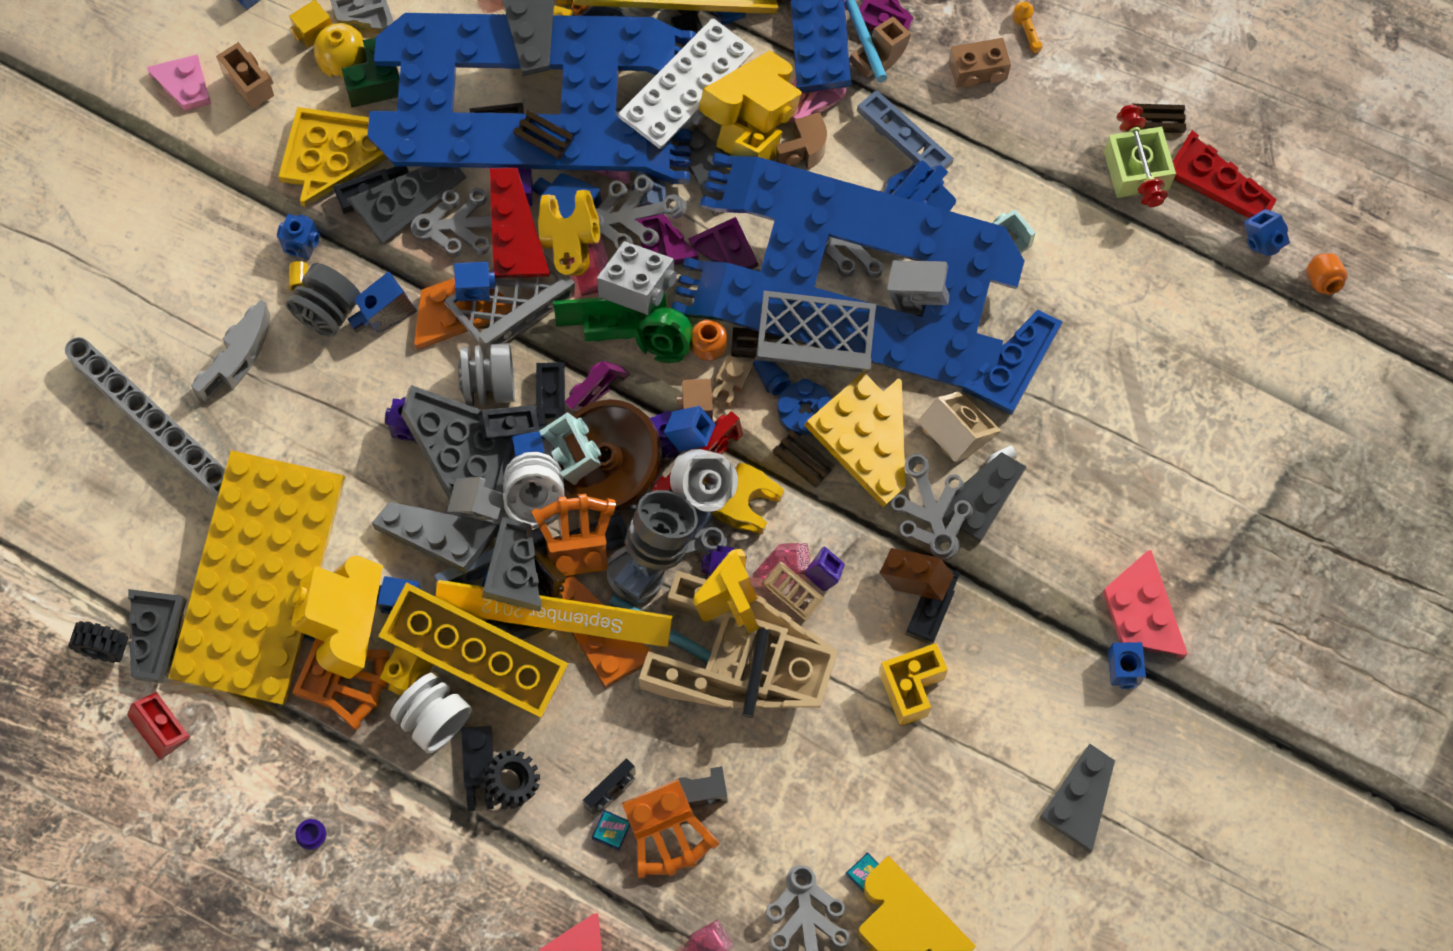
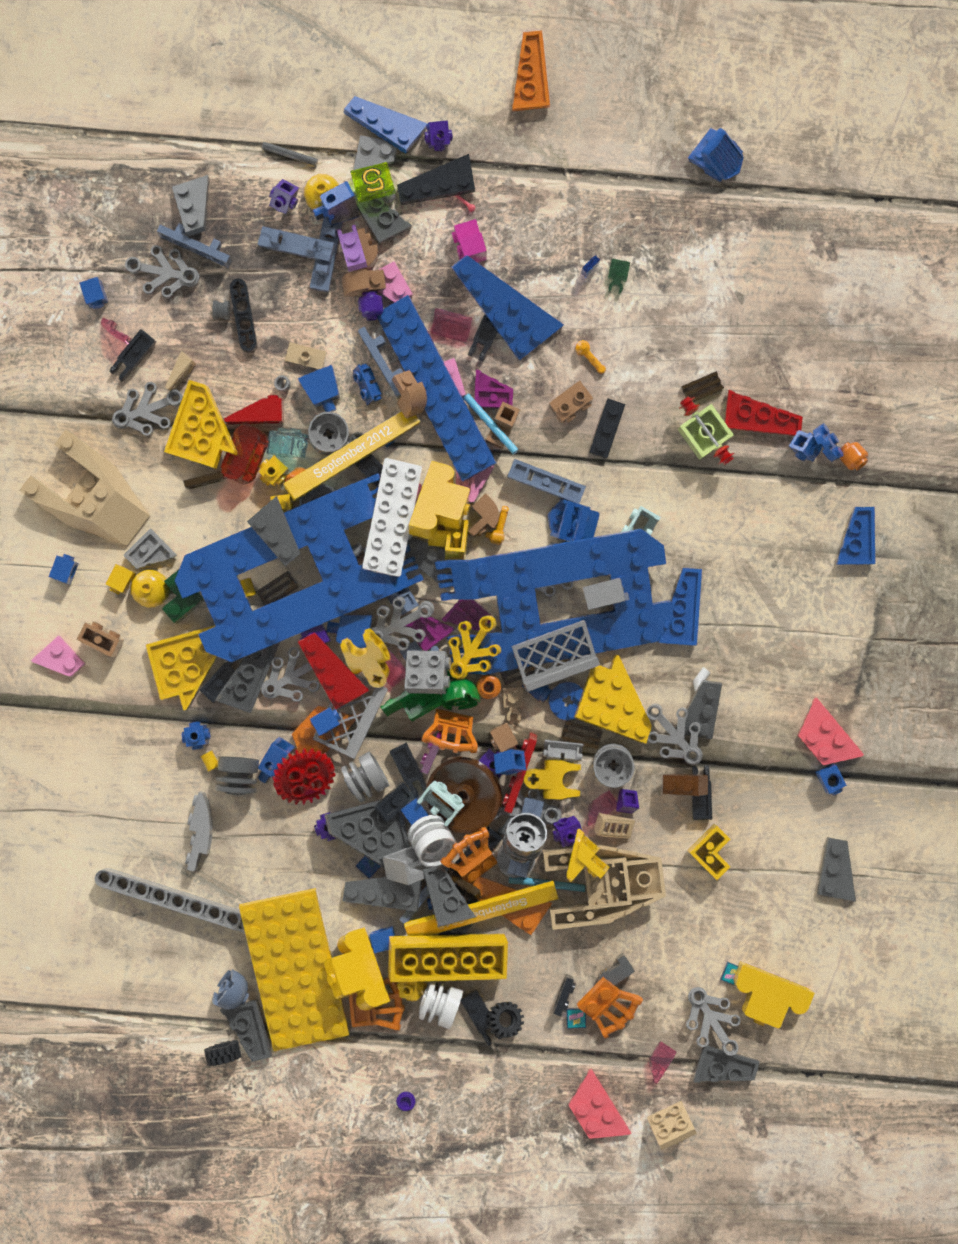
camera: 25 degrees left, 20 degrees up
red slope [127,692,190,759] -> none
dark brown tile [513,110,575,161] -> none
white brick [670,449,738,512] -> none
black bar [742,628,770,718] -> none
tan slope [918,391,1001,462] -> none
none -> sand blue cylinder [212,969,249,1010]
none -> yellow hinge [240,578,256,597]
none -> red gear [272,748,336,805]
none -> tile [356,856,381,879]
none -> orange plate [422,709,478,753]
none -> yellow plant [448,616,501,680]
none -> light orange piece [485,506,509,545]
none -> light grey hinge [543,740,583,763]
none -> black plate [589,398,626,459]
none -> light grey wheel [593,743,635,788]
none -> blue plate [813,423,844,462]
none -> blue wing [836,507,876,565]

